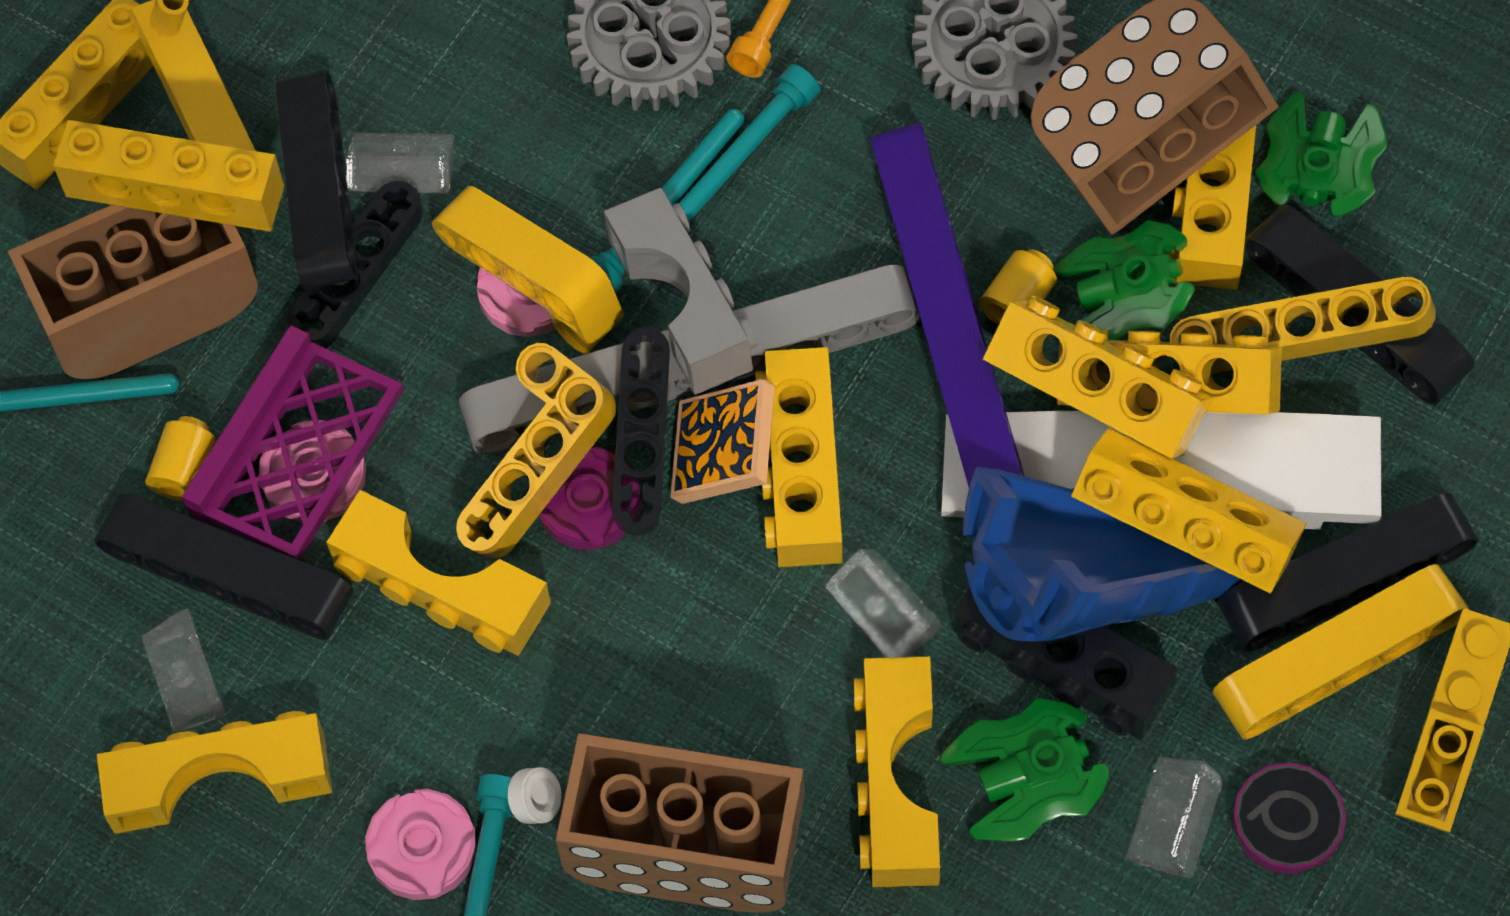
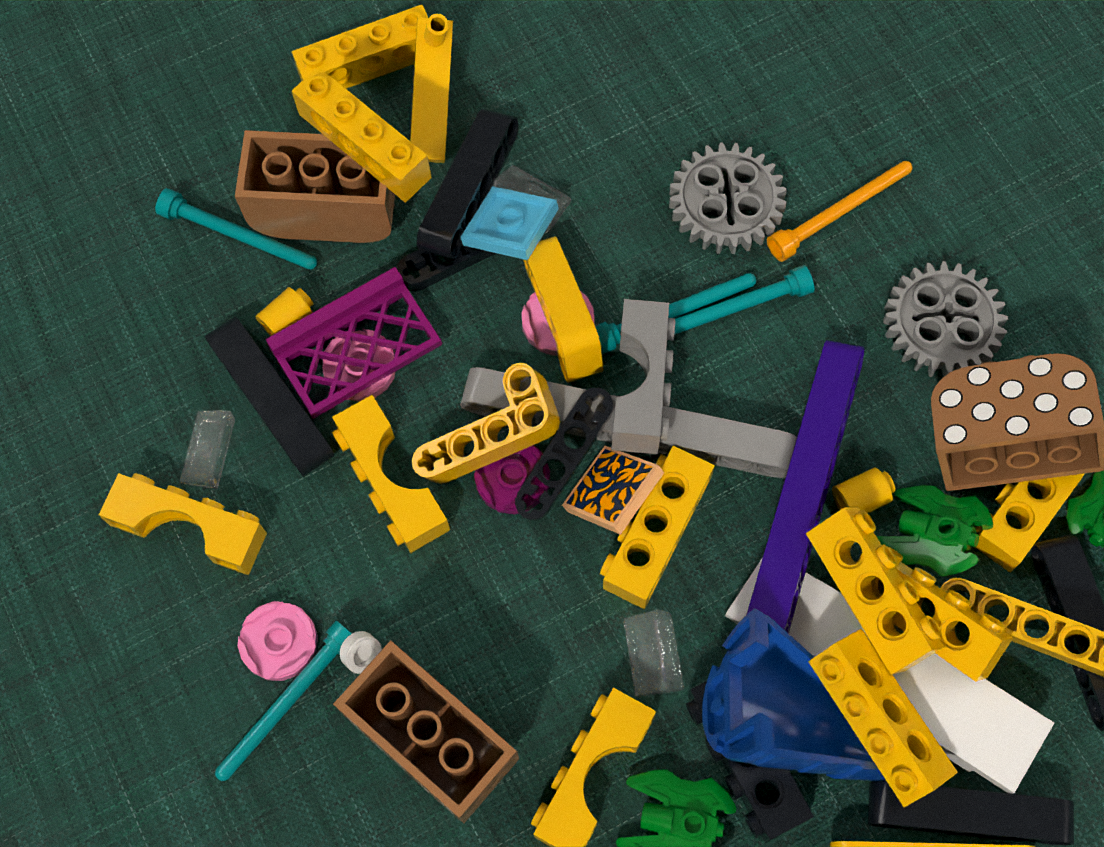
camera: 30 degrees right, 5 degrees up
none -> medium azure tile [461,186,559,260]

